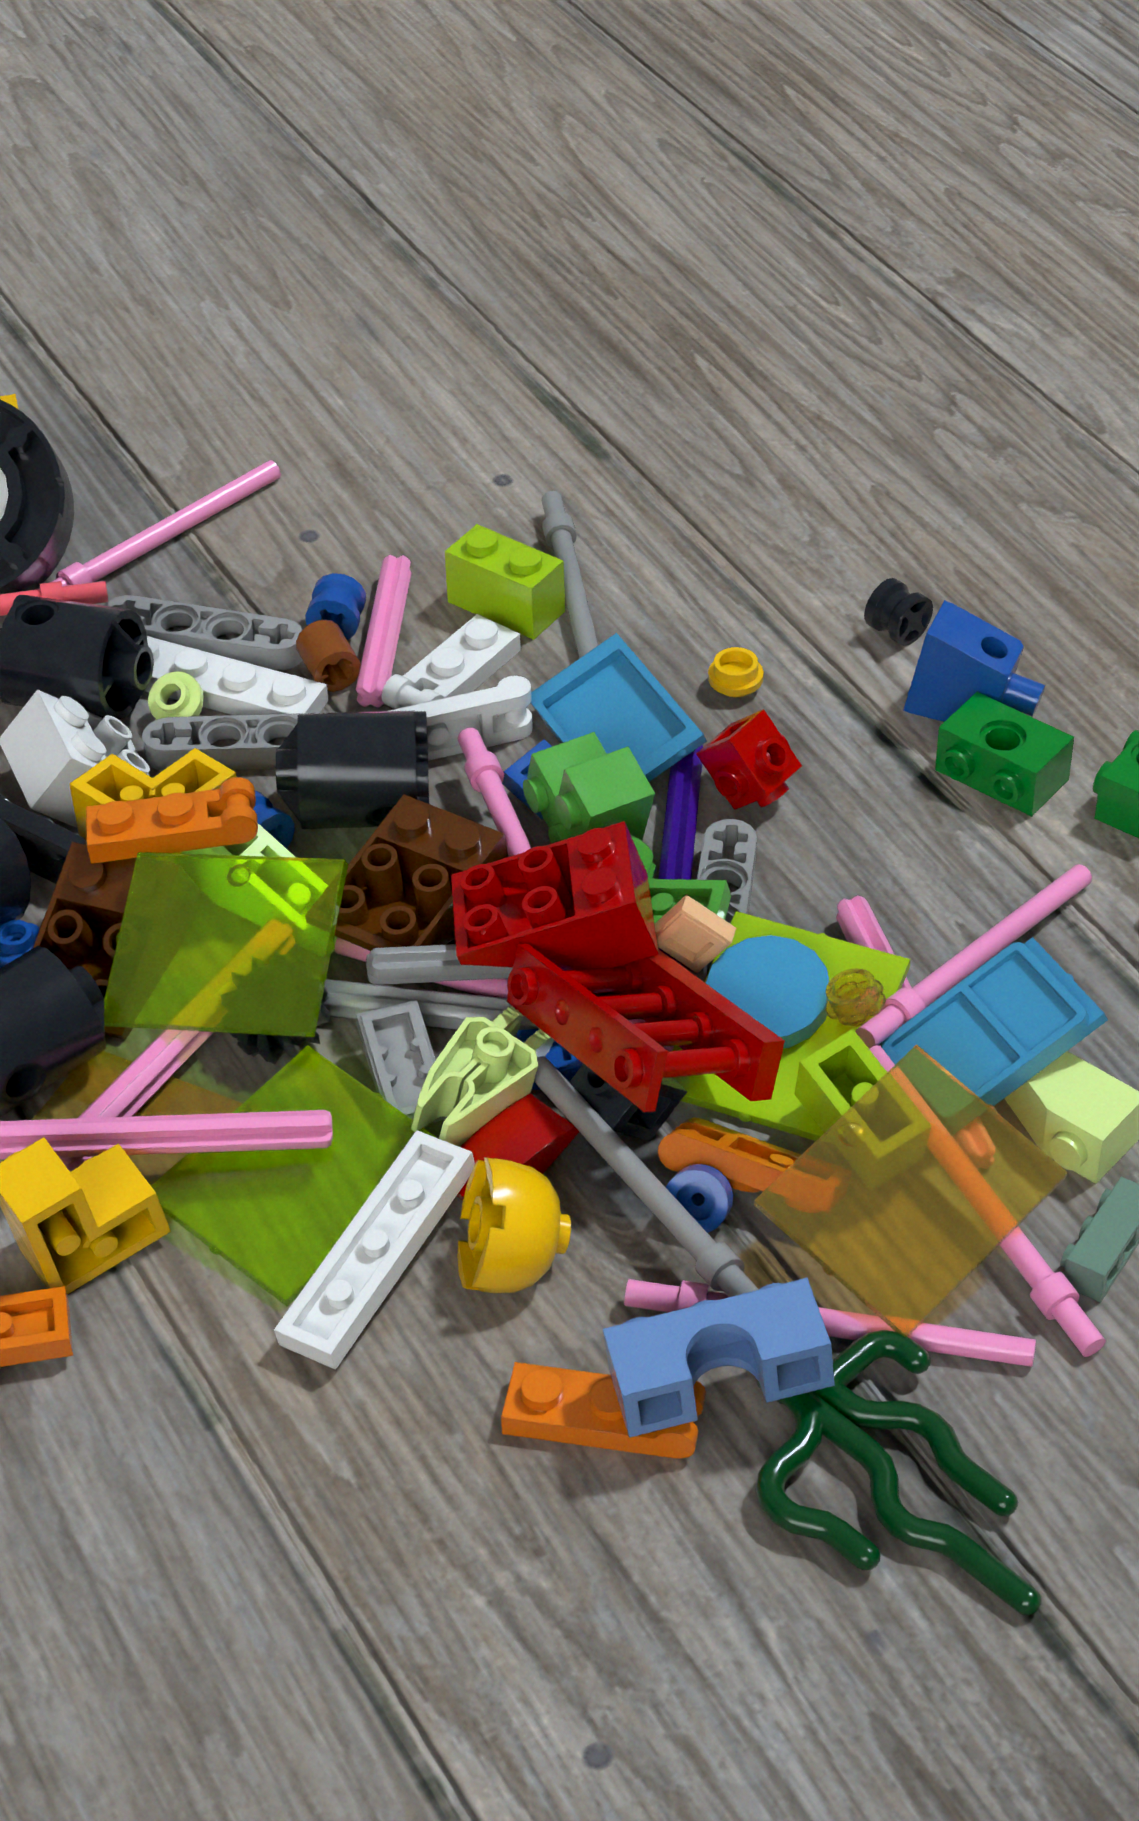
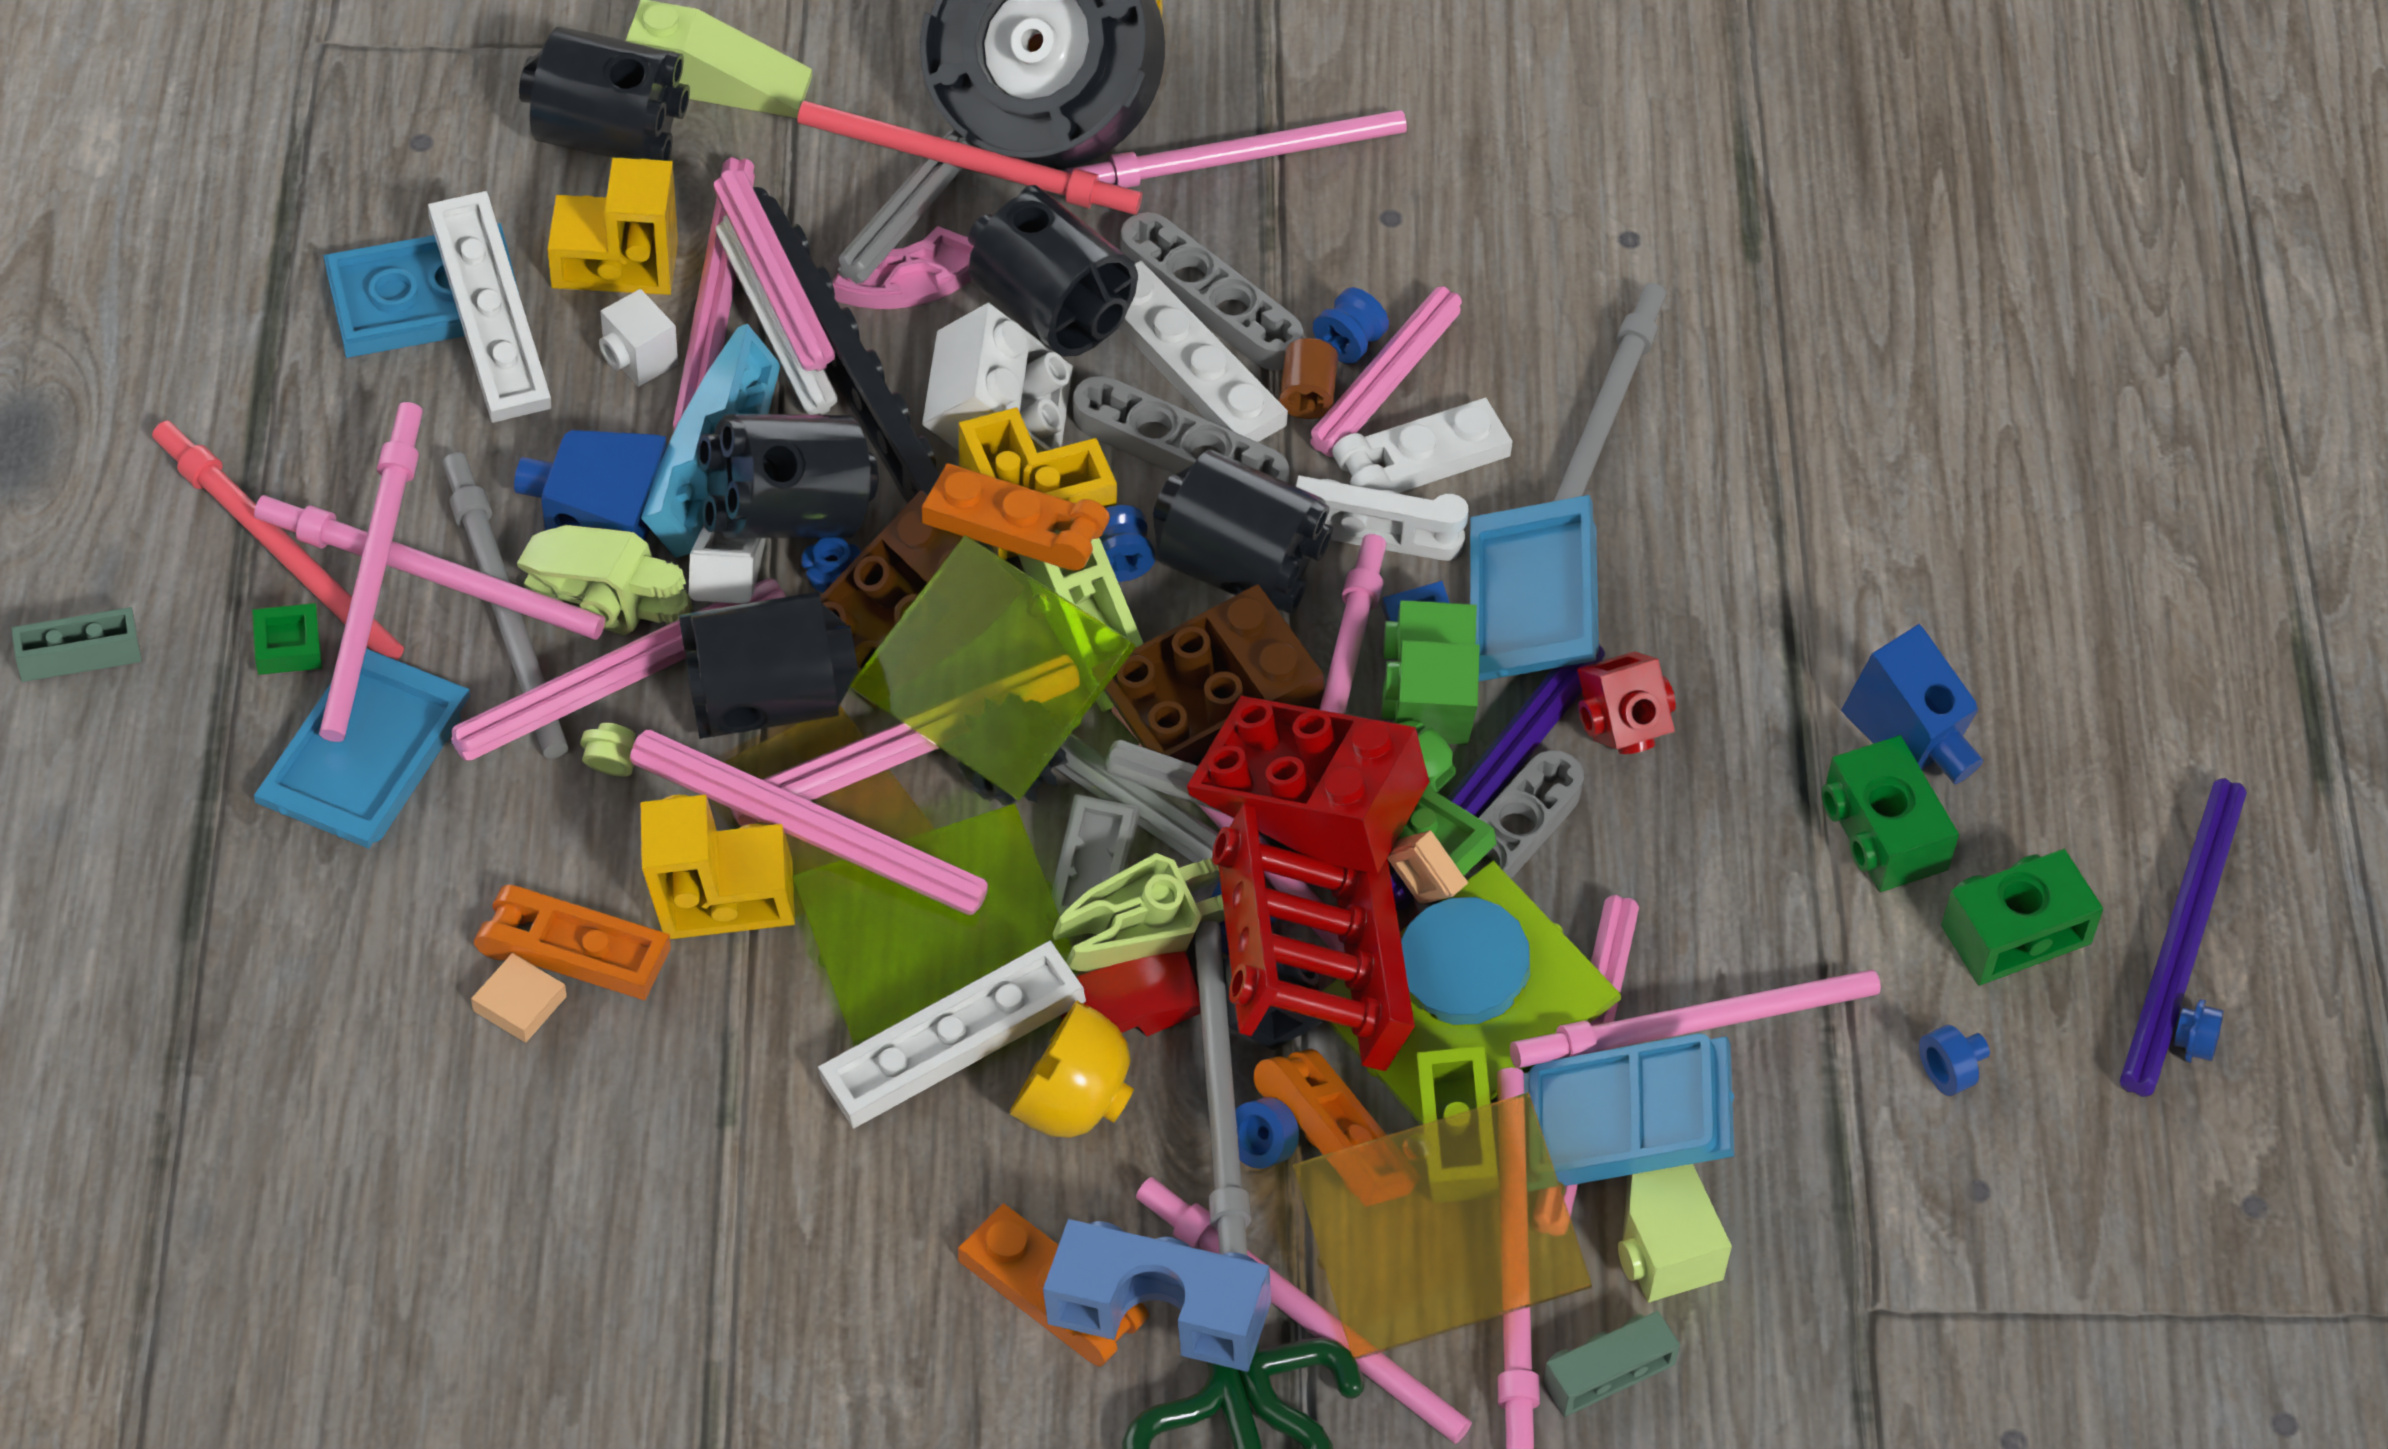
camera: 25 degrees right, 10 degrees up
yellowish green plate [148,671,204,719] -> none
lime brick [444,524,565,640] -> none
yellow plate [708,647,764,698] -> none
clear yellow plate [826,968,886,1027] -> none
black wheel [864,578,933,646] -> none

